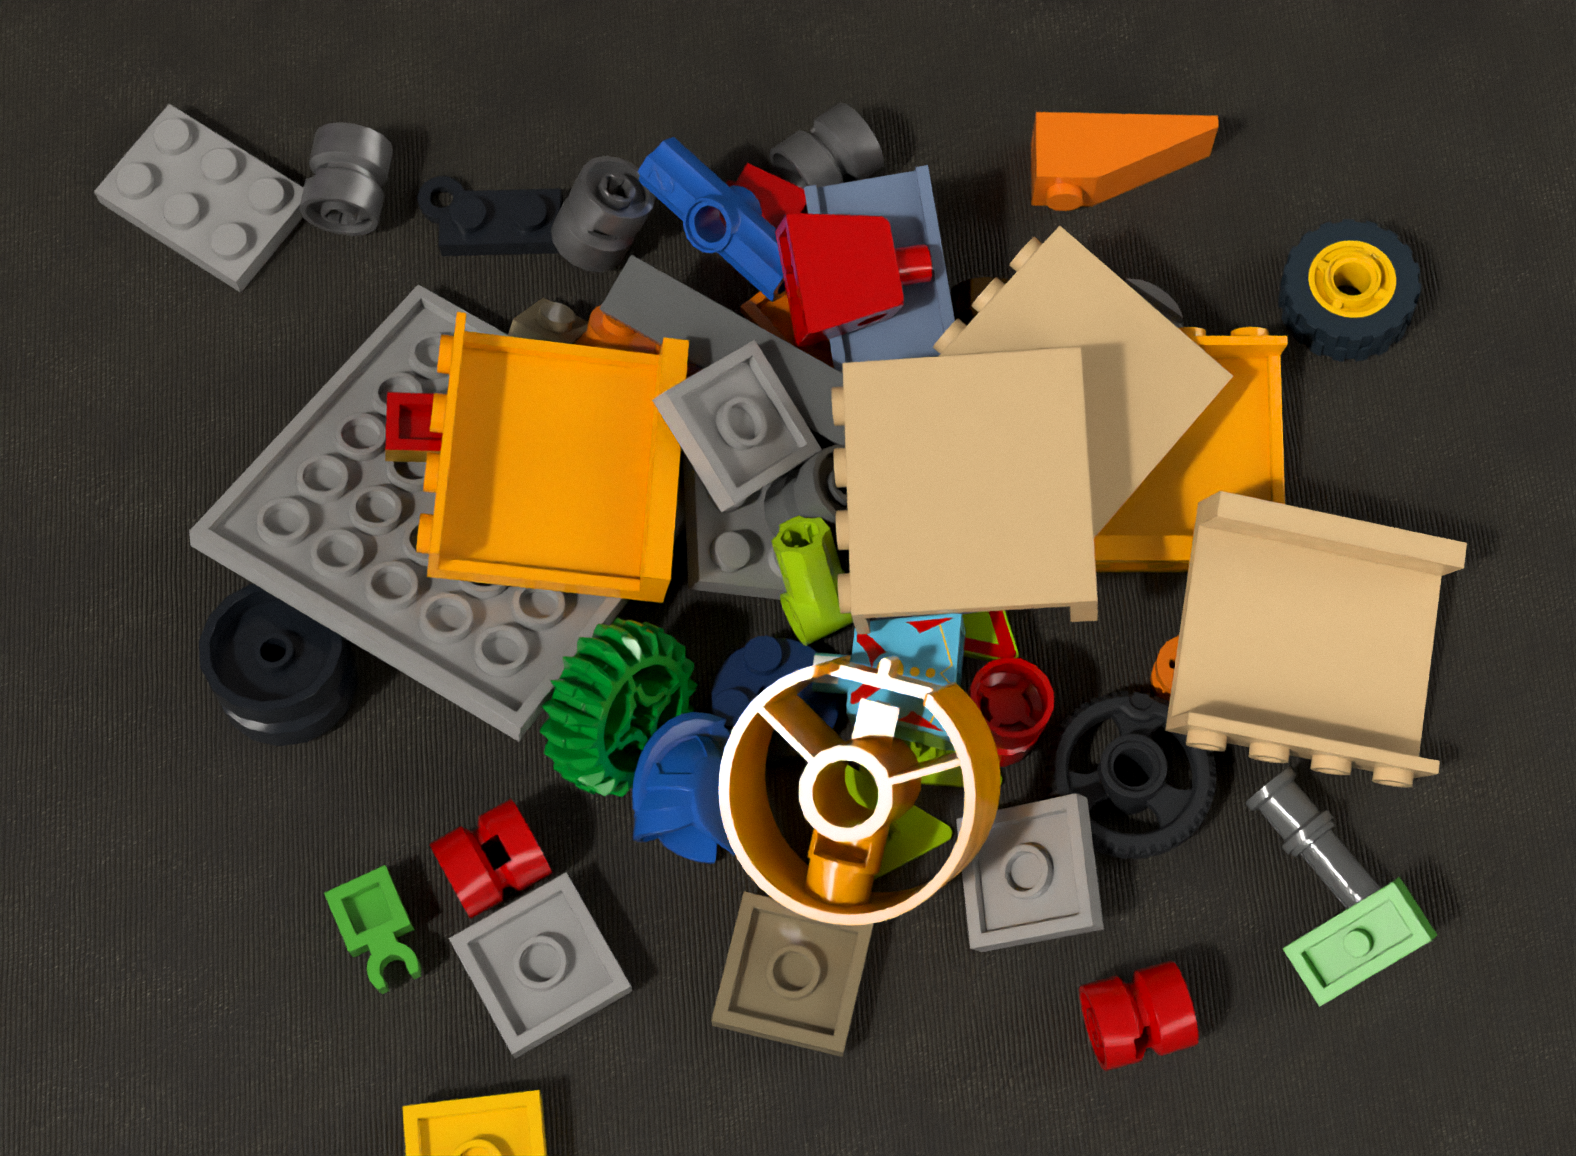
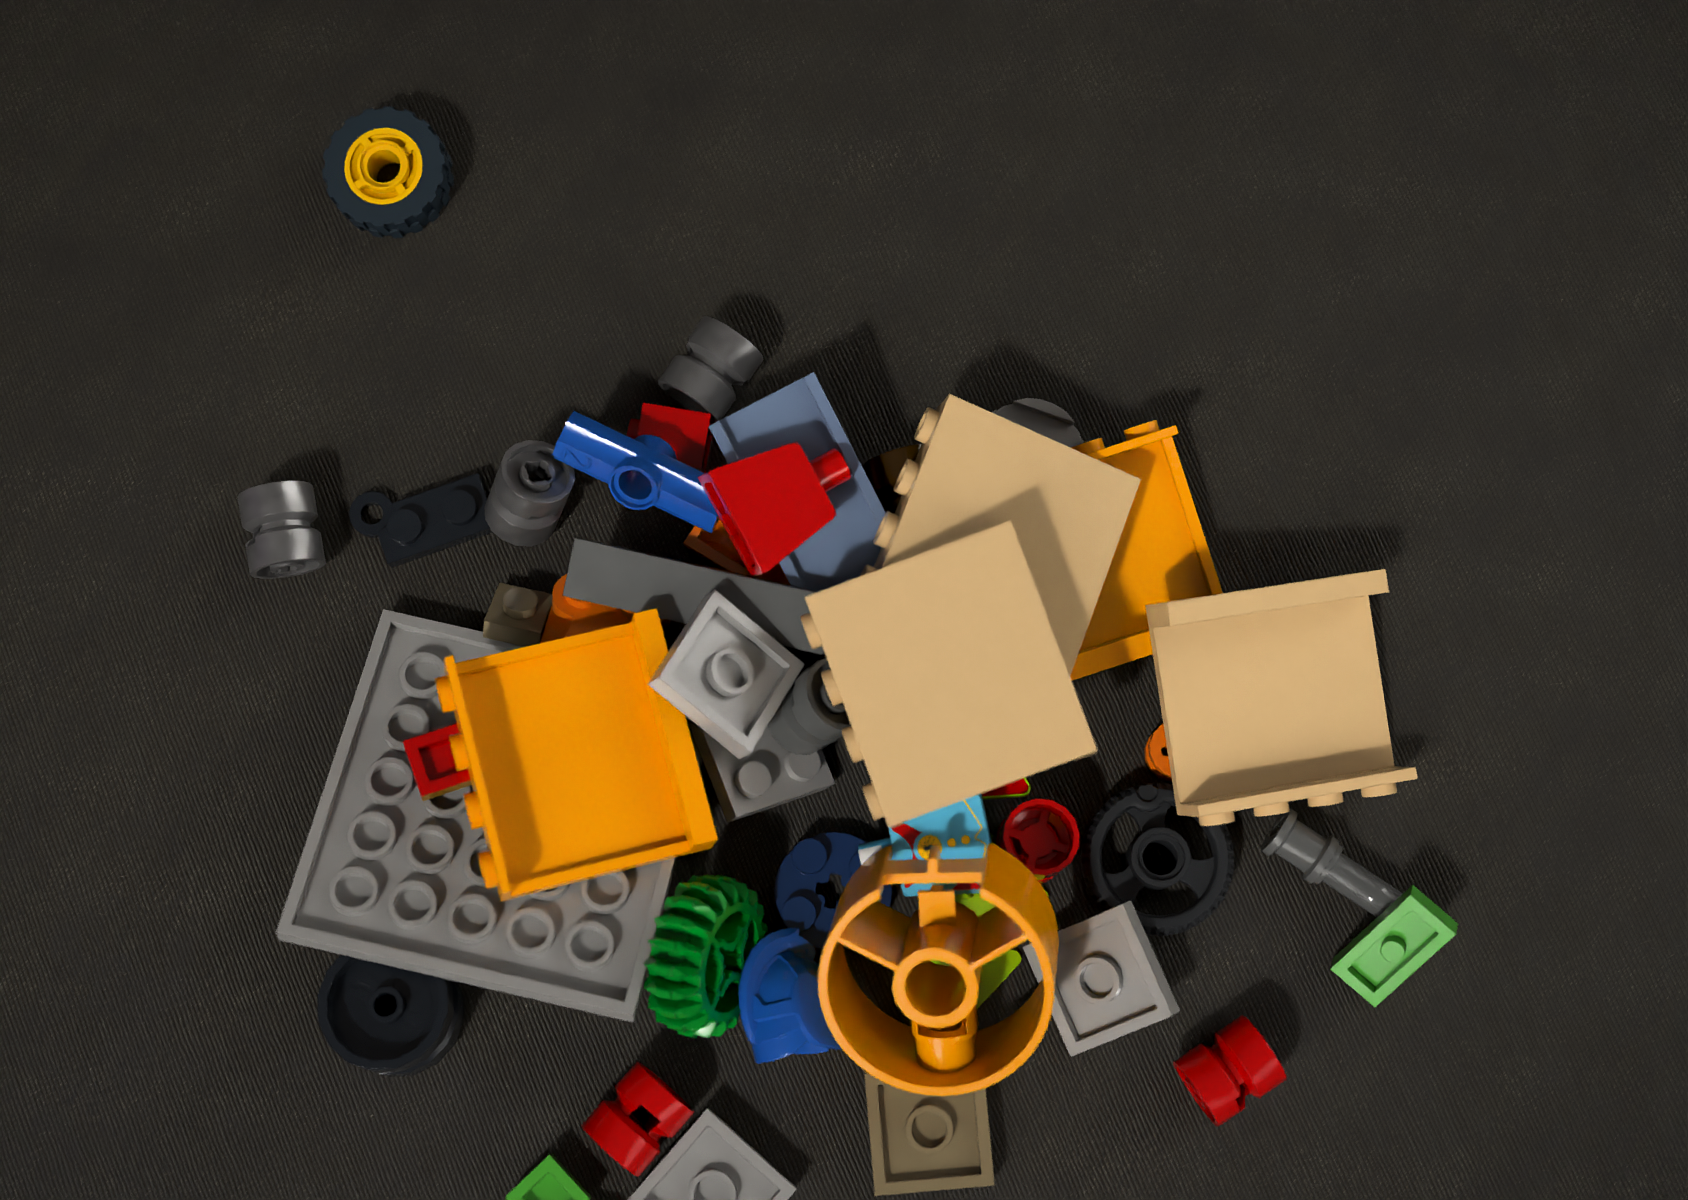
camera: 20 degrees left, 10 degrees up
light grey plate [94,104,304,293] -> none
lime piece [771,515,854,646] -> none
orange slope [1031,112,1218,211] -> none
black wheel [1278,219,1421,362] -> none

